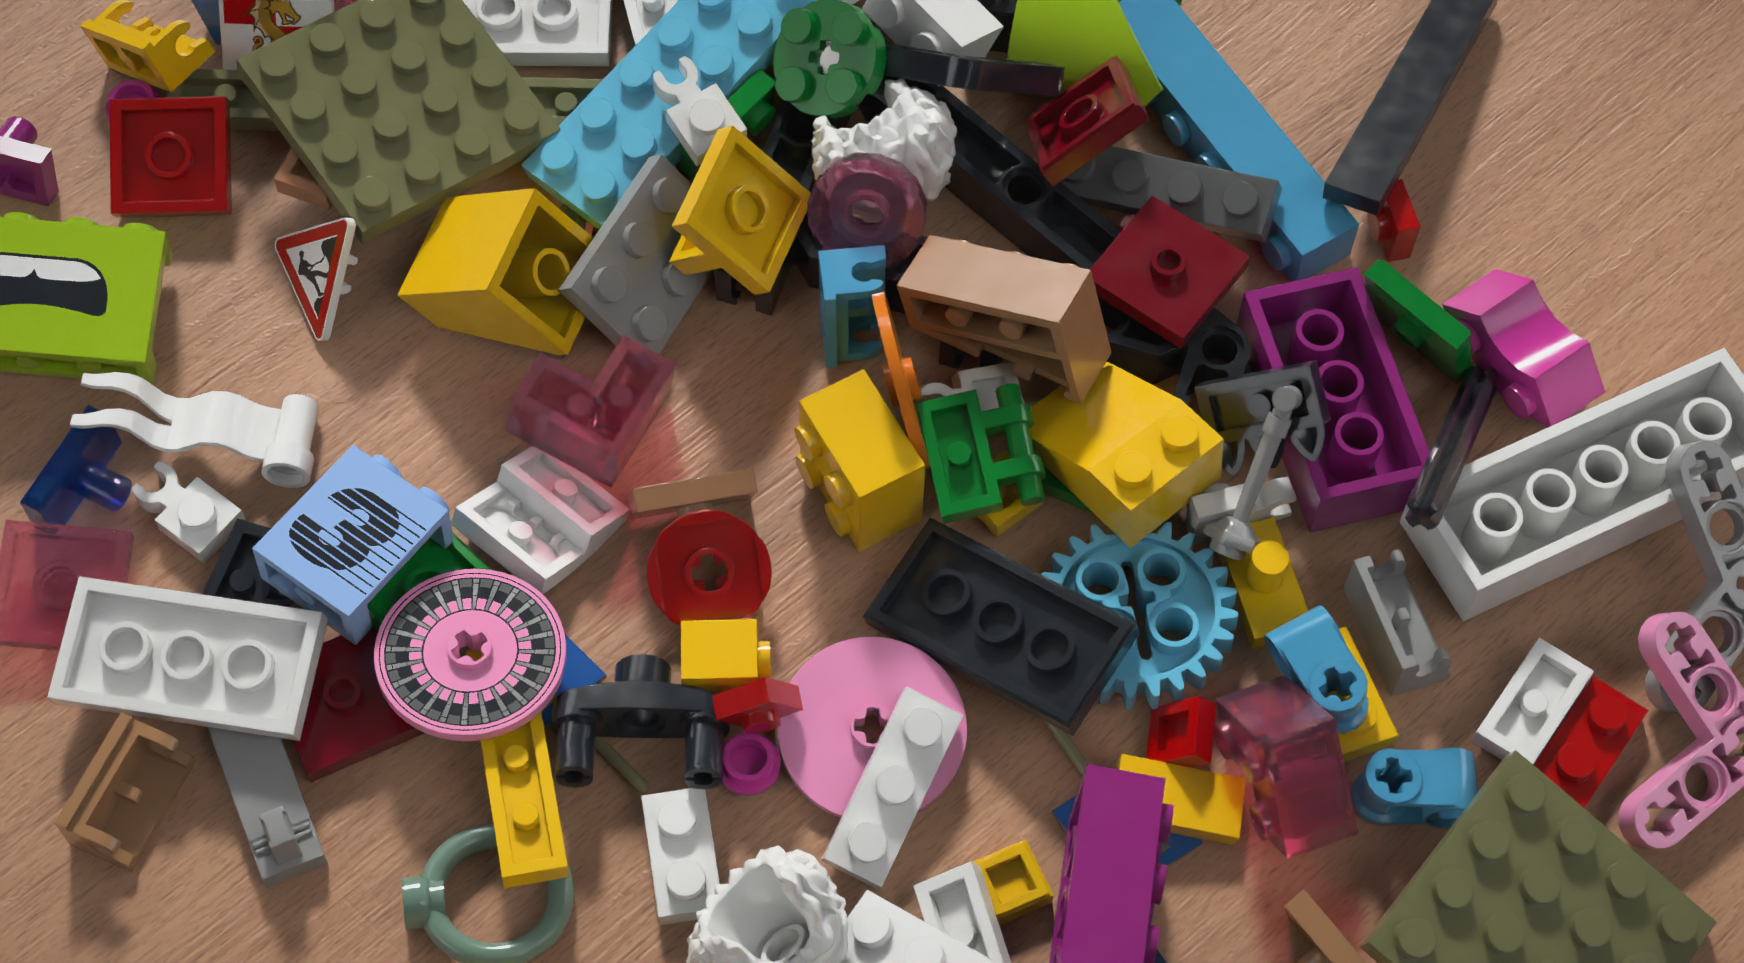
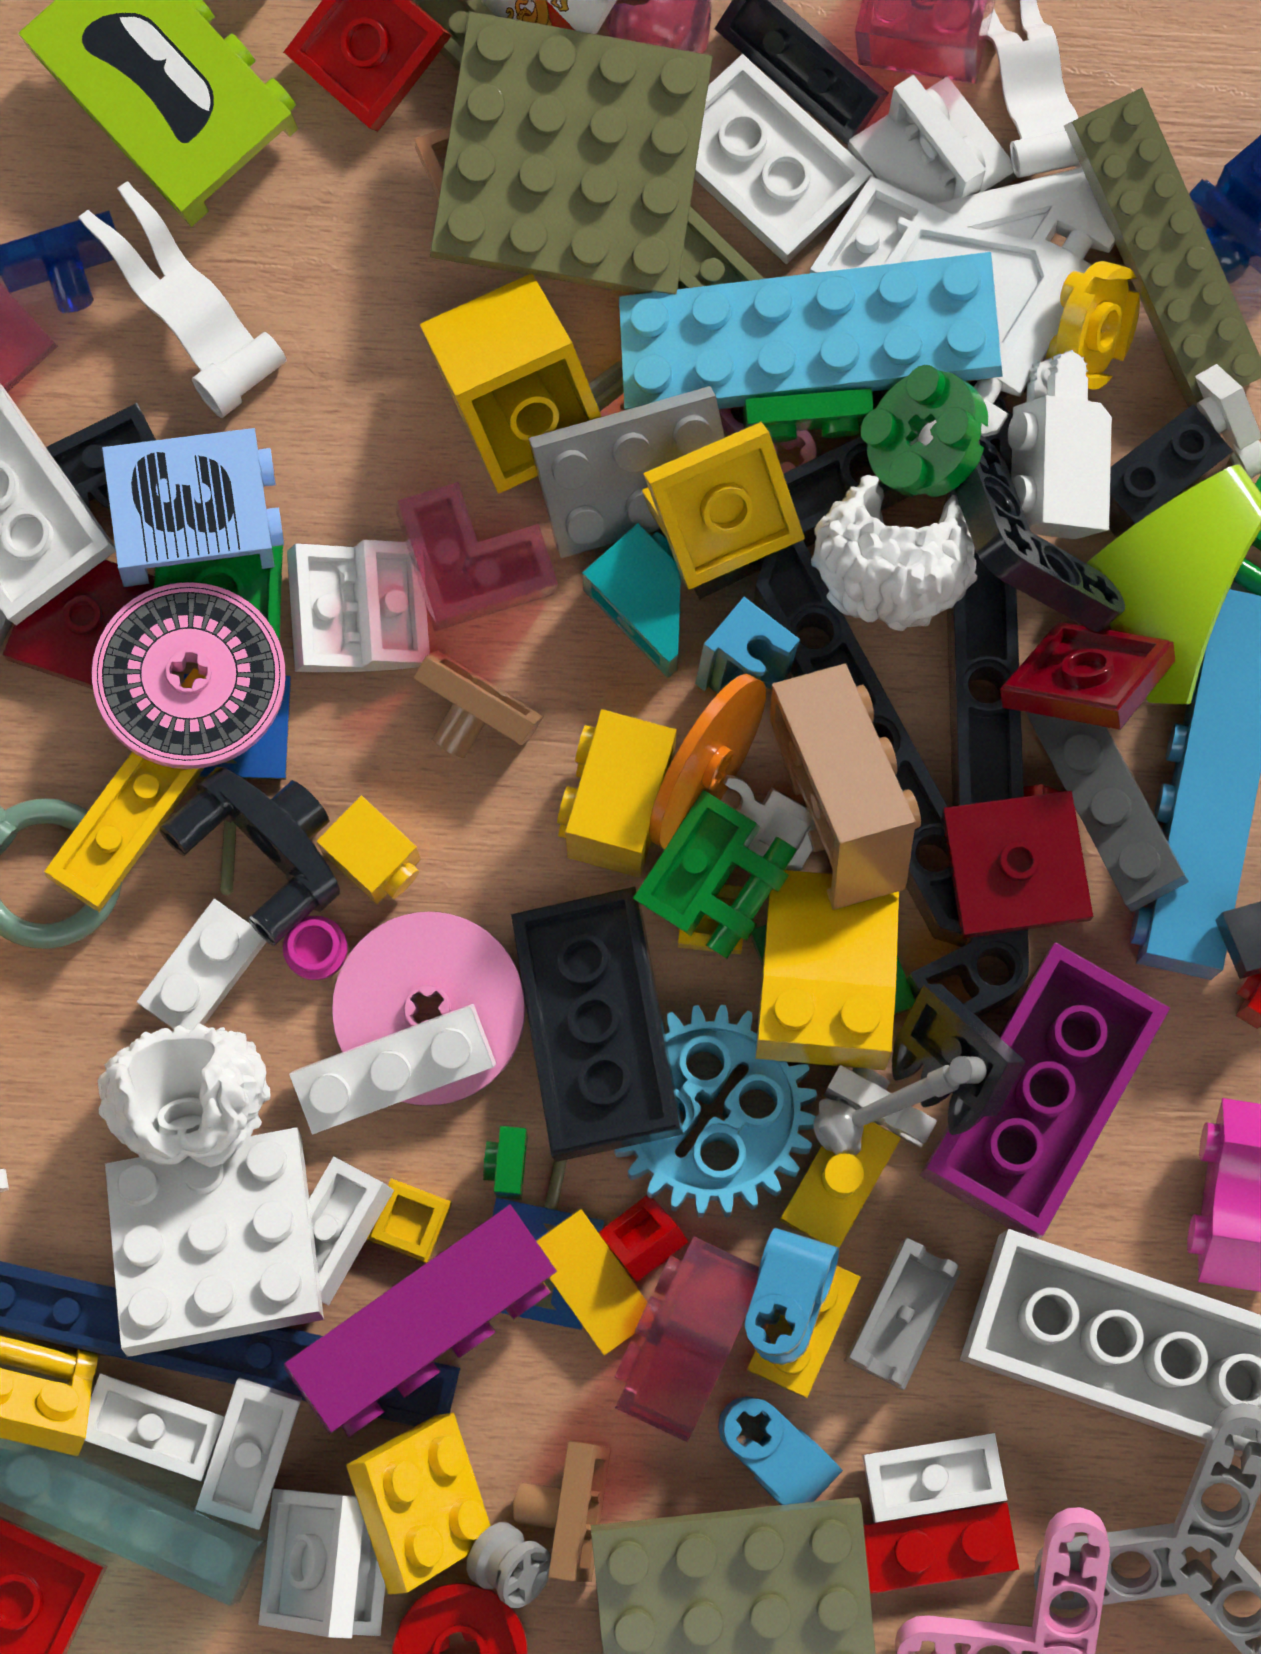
camera: 45 degrees right, 15 degrees up
white plate [131,461,246,564] -> none
piece [275,218,358,341] -> none
red plate [647,509,772,627] -> none
white plate [653,56,747,166] -> none
red plate [712,677,803,733] -> none
clear pink tile [807,152,927,268] -> none
green plate [1364,259,1471,384] -> none
black axle [1405,364,1499,530] -> none
none -> green plate [483,1126,528,1200]
none -> teal slope [582,523,681,678]

